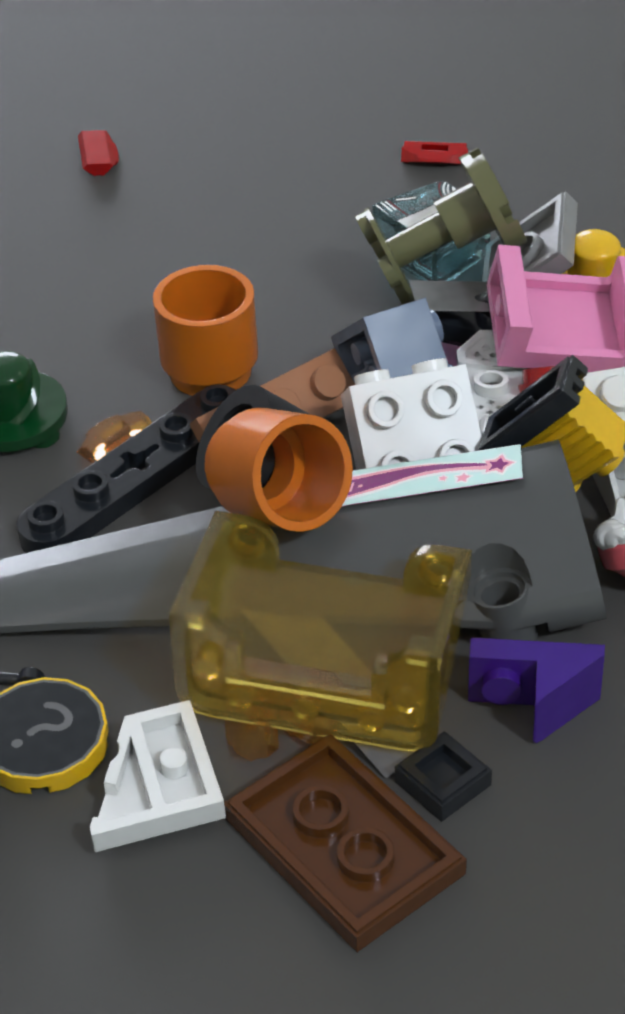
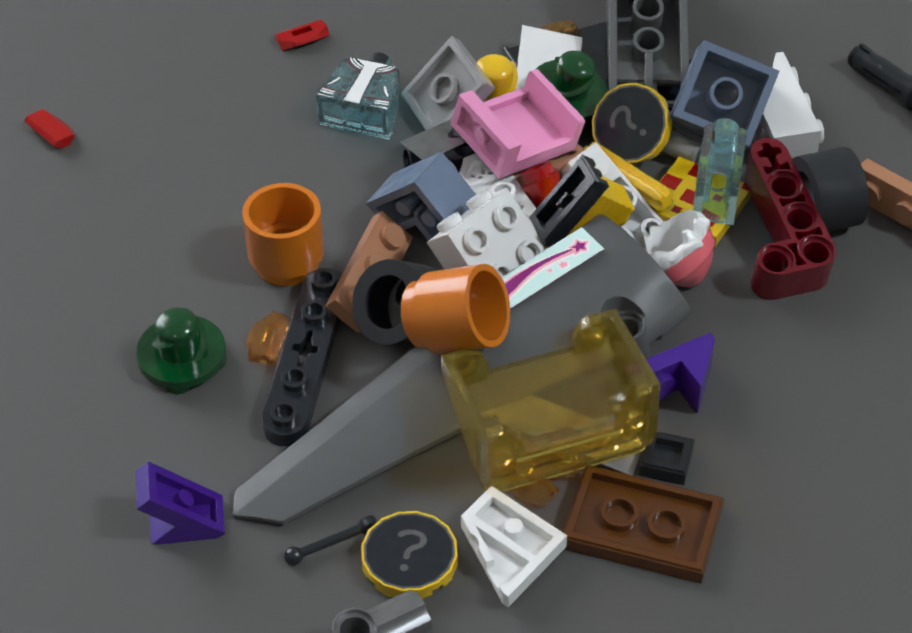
camera: 35 degrees left, 5 degrees up
olive piece [355,147,528,305] -> none

